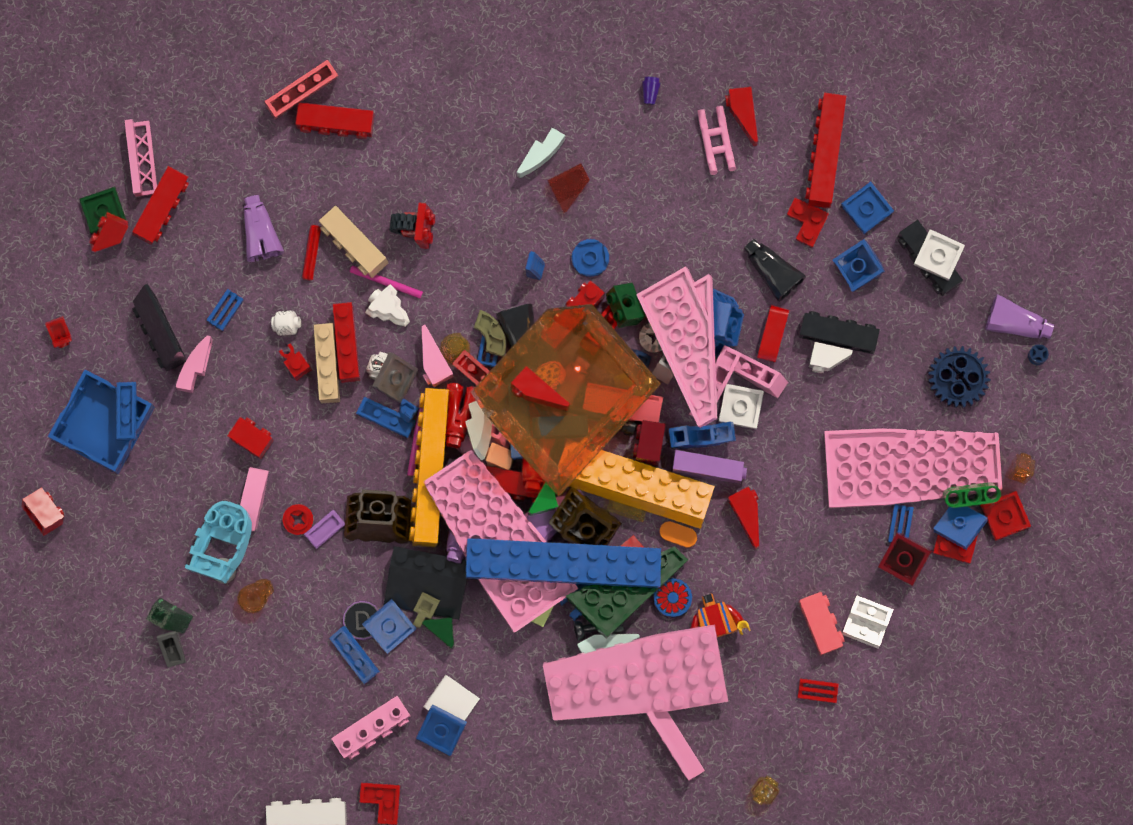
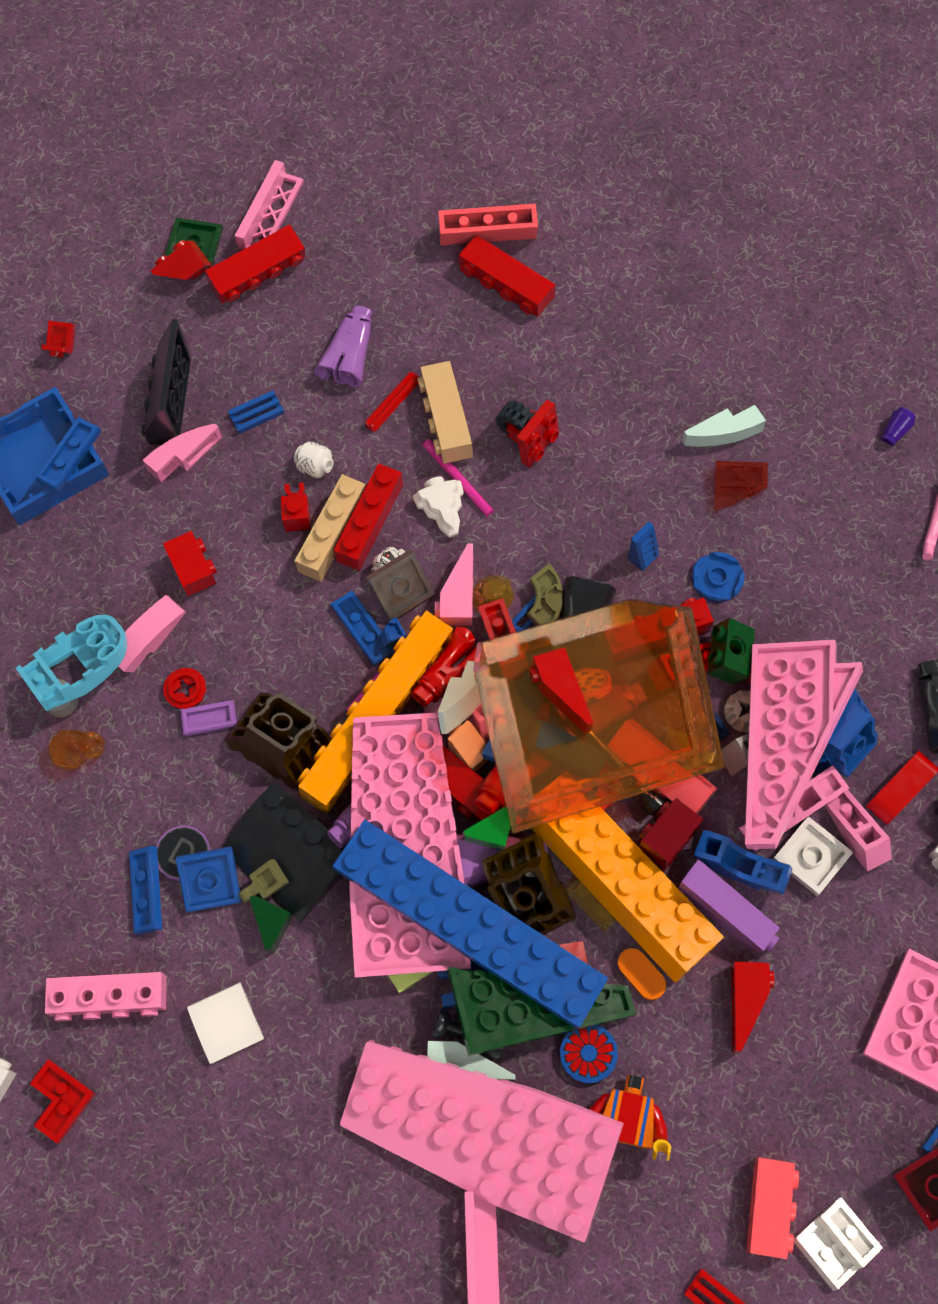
camera: 30 degrees right, 10 degrees down
blue plate [416,704,467,756] -> none

